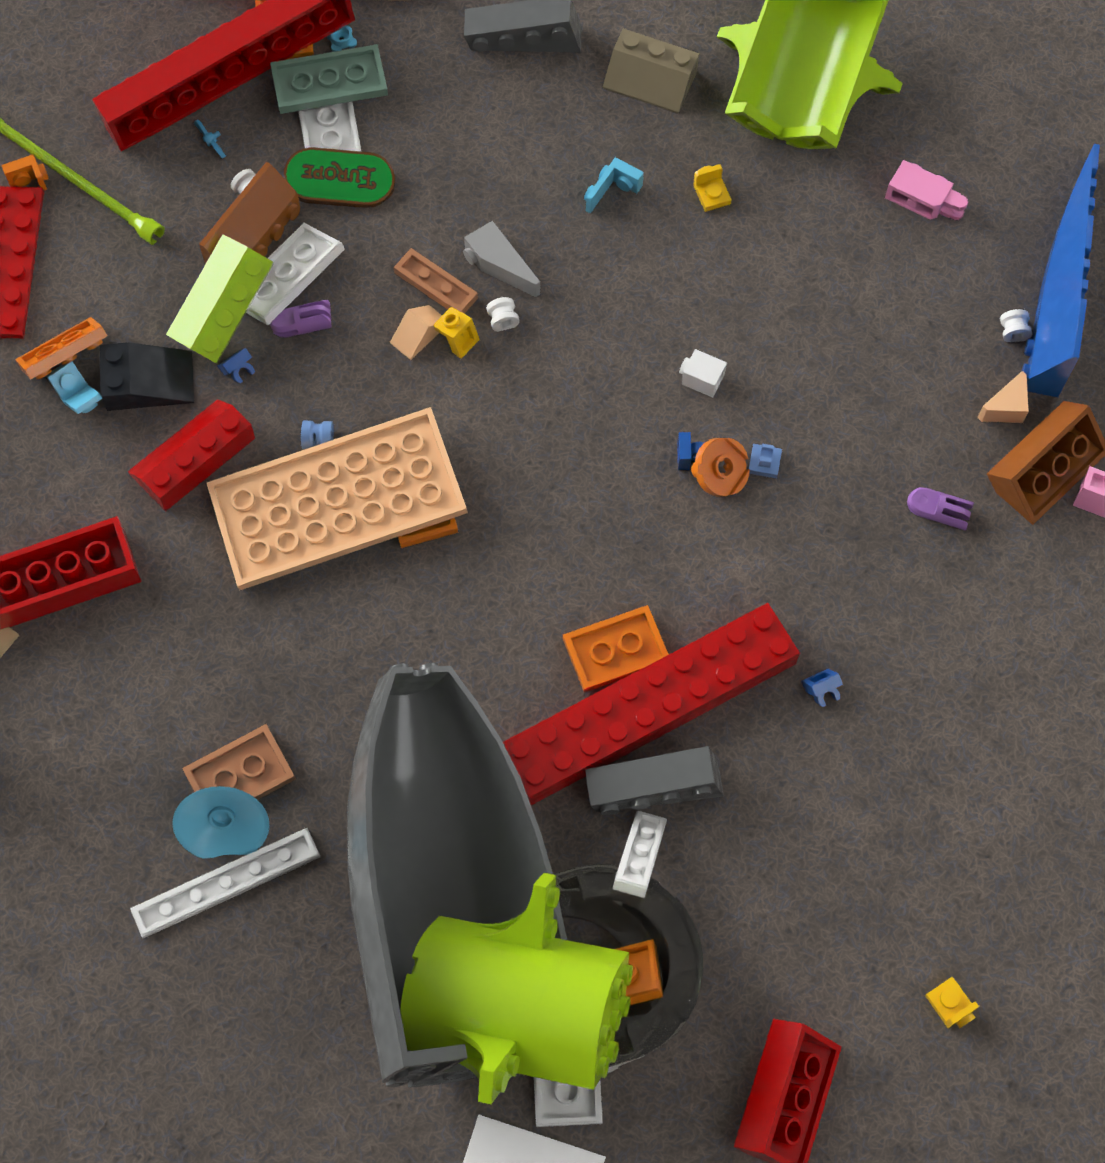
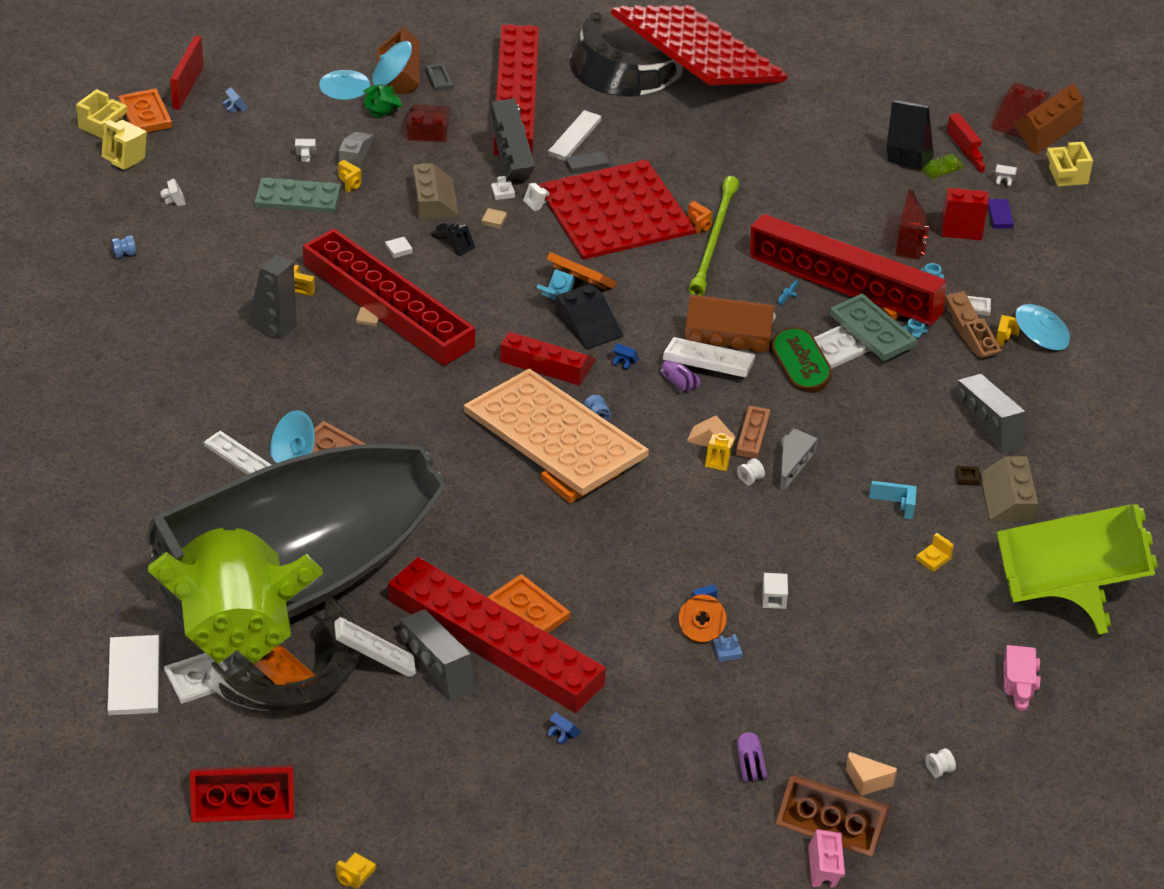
camera: 65 degrees right, 25 degrees down
lime slope [166,235,274,364] -> none
blue wedge [1022,144,1100,397] -> none
none -> dark brown tile [956,466,980,486]

